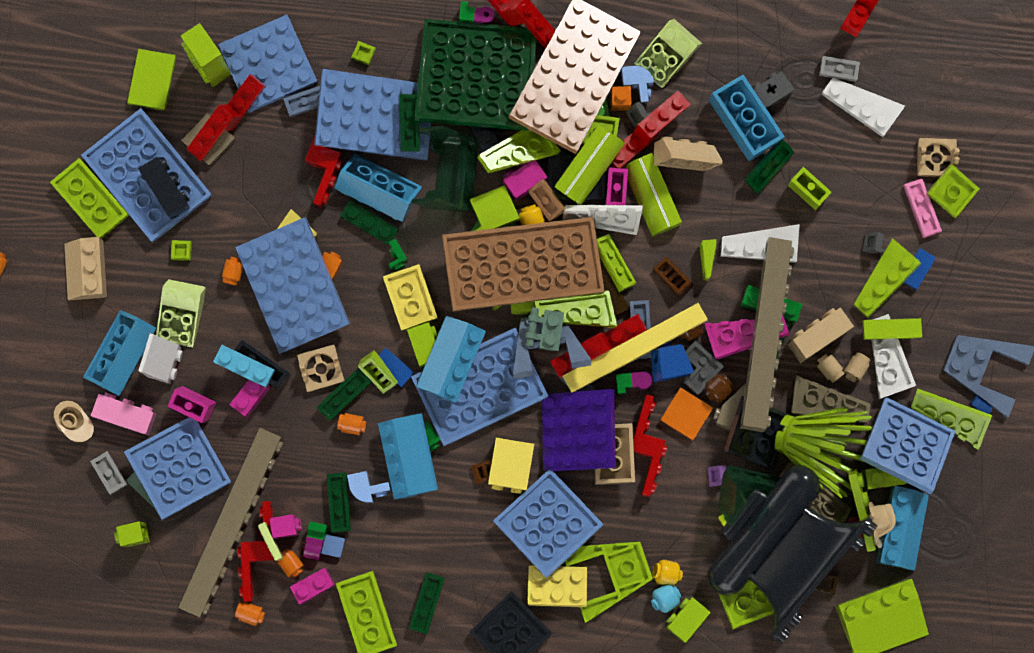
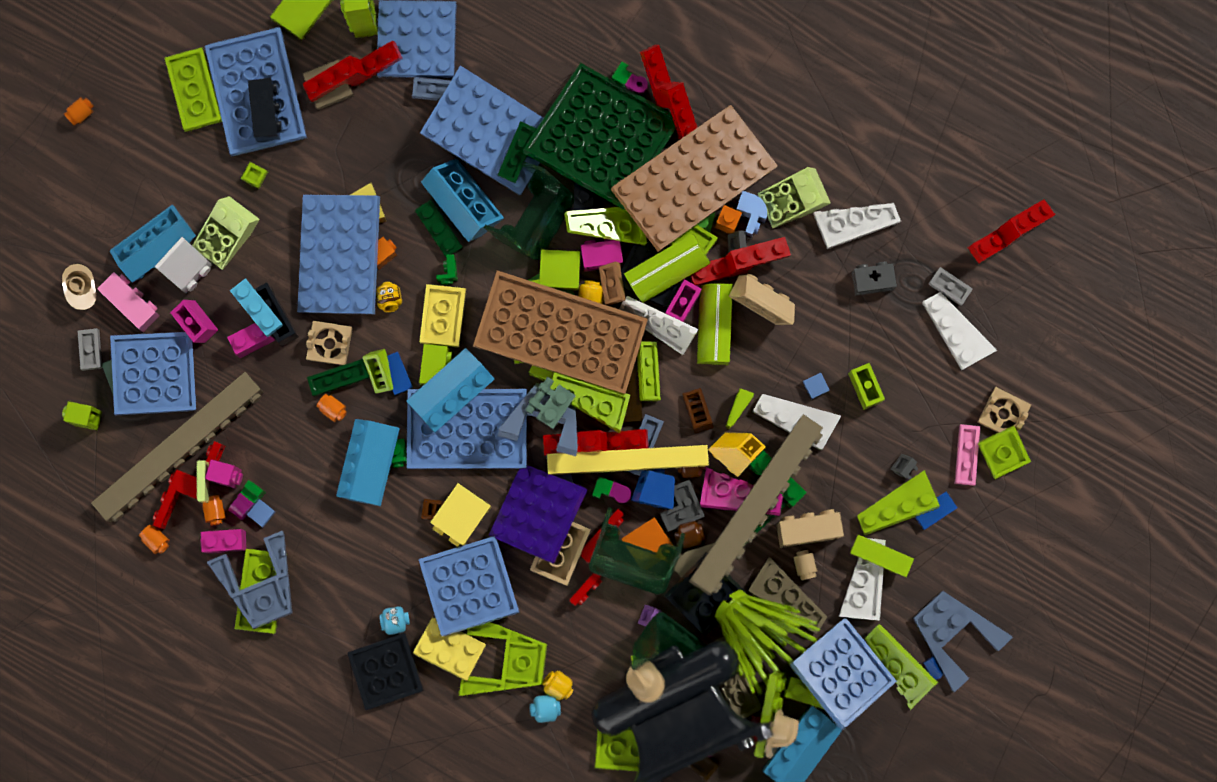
camera: 30 degrees right, 0 degrees up
tan slope [64,237,107,301] -> none
orange brick [221,257,244,286] -> none
red bracket [305,136,343,209] -> none
dark green plate [327,472,351,533] -> none
light blue brick [347,471,391,503] -> none
lime tile [351,41,376,66] -> none
dark green plate [409,572,445,634] -> none
lime brick [666,597,711,643] -> none
dark azure slope [708,75,785,162] -> none
dark green plate [744,139,795,194] -> none
tan brick [844,352,870,382] -> none
none -> sand blue wing [207,531,292,629]
none -> yellow head [376,282,402,312]
none -> medium azure head [380,606,410,634]
none -> clear green windscreen [589,507,685,594]
none -> tan piece [627,660,664,703]
none -> yellow slope [708,433,766,477]
none -> medium blue tile [803,373,830,399]
none -> white wing [813,203,901,249]

